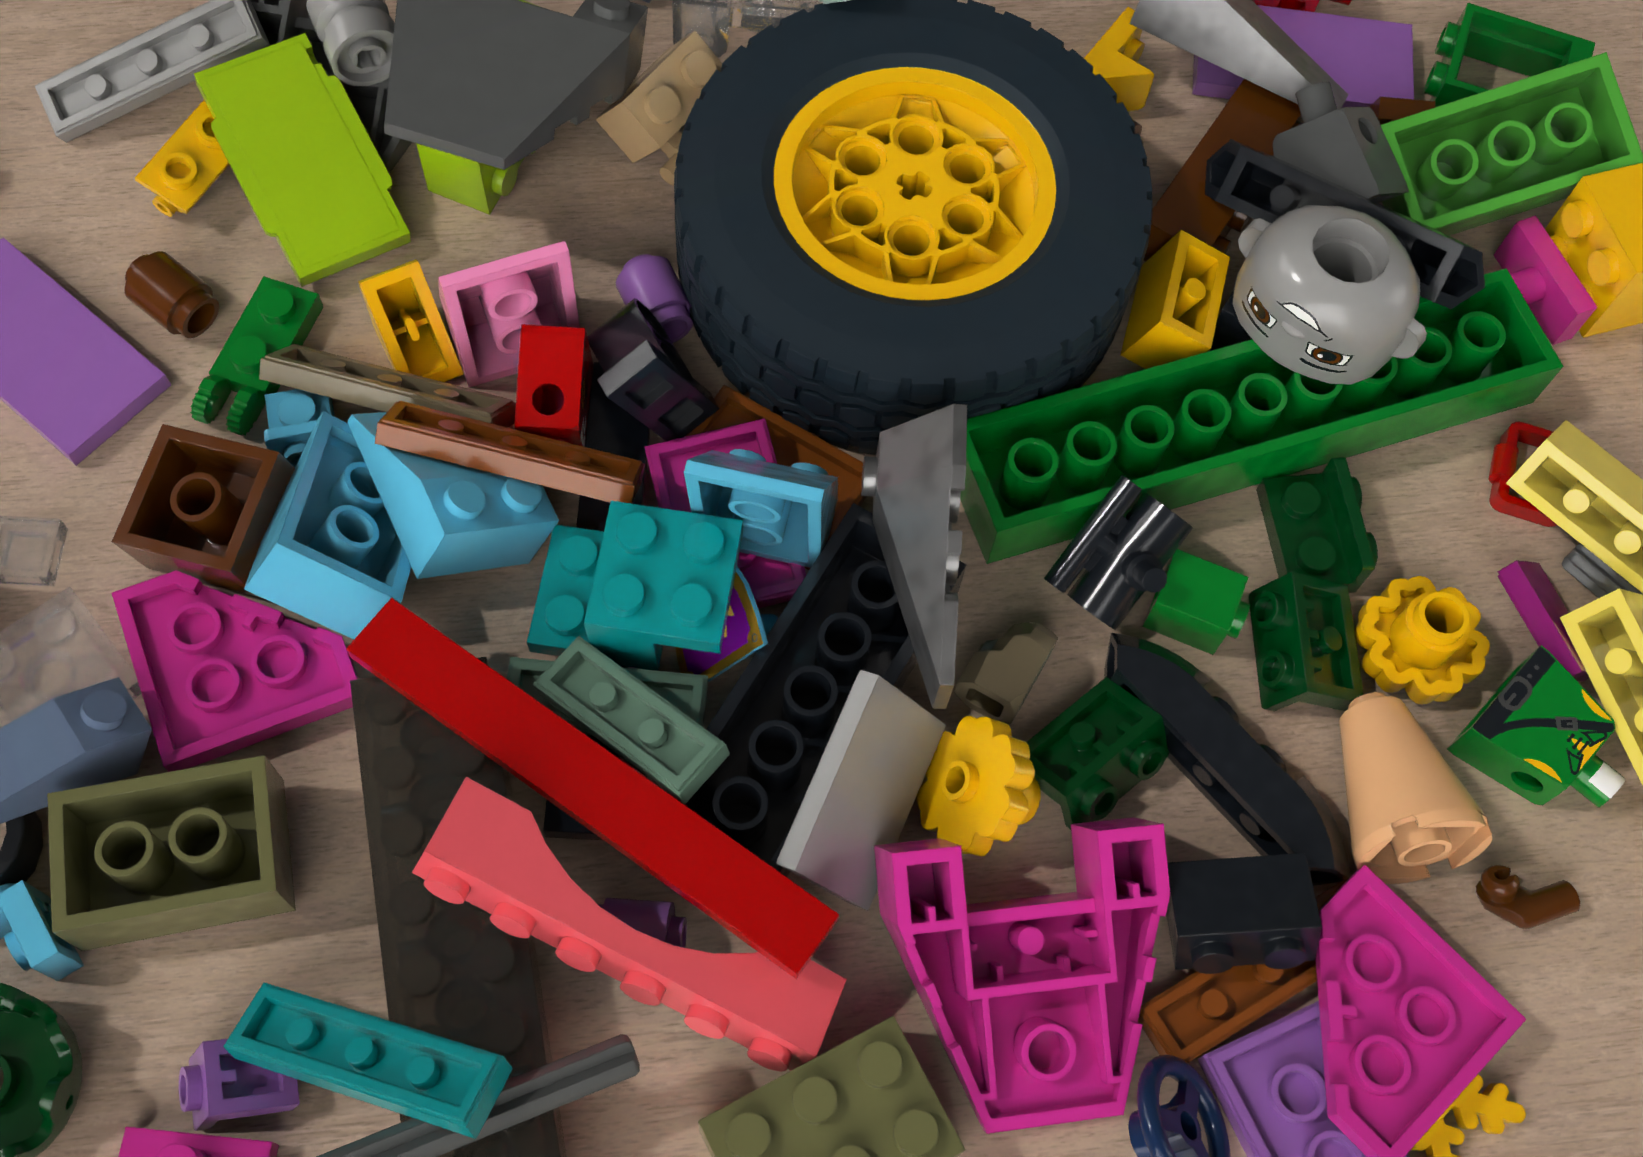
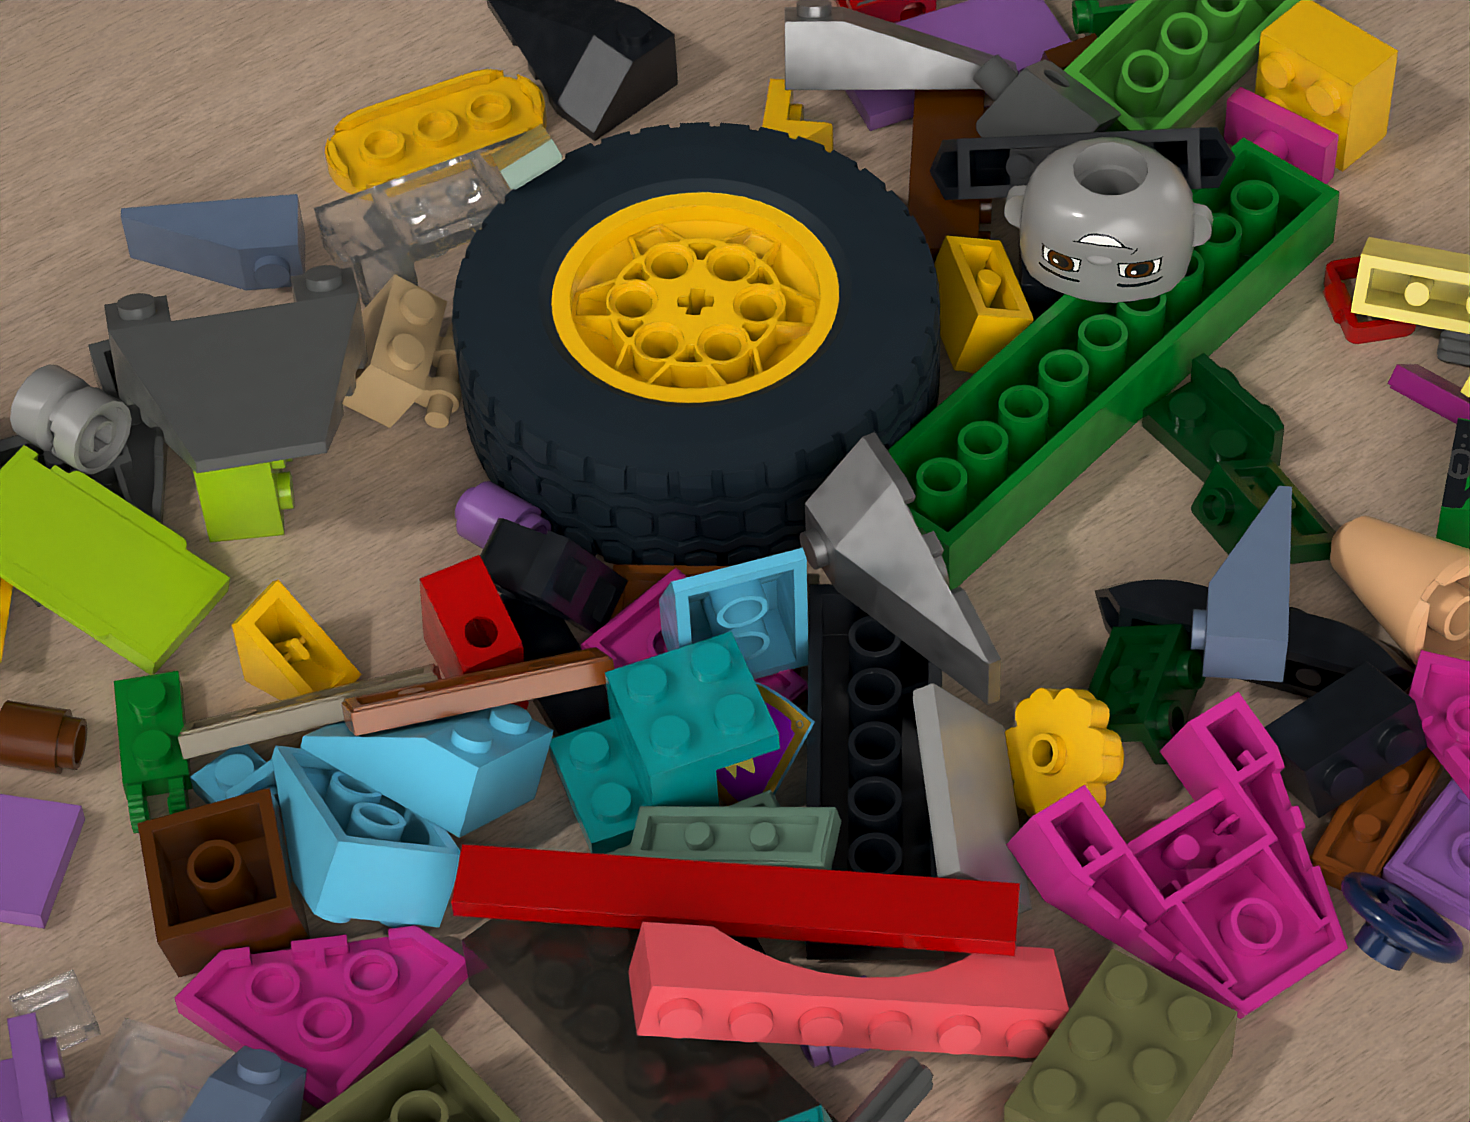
camera: 20 degrees left, 15 degrees down
bright pink slope [438,241,580,388] -> none
dark tan rock [954,622,1058,724] -> none
black pin [1044,475,1193,630] -> none
green brick [1142,549,1250,655] -> none
yellow plant [1354,576,1490,705] -> none
none -> sand blue slope [1191,486,1292,682]

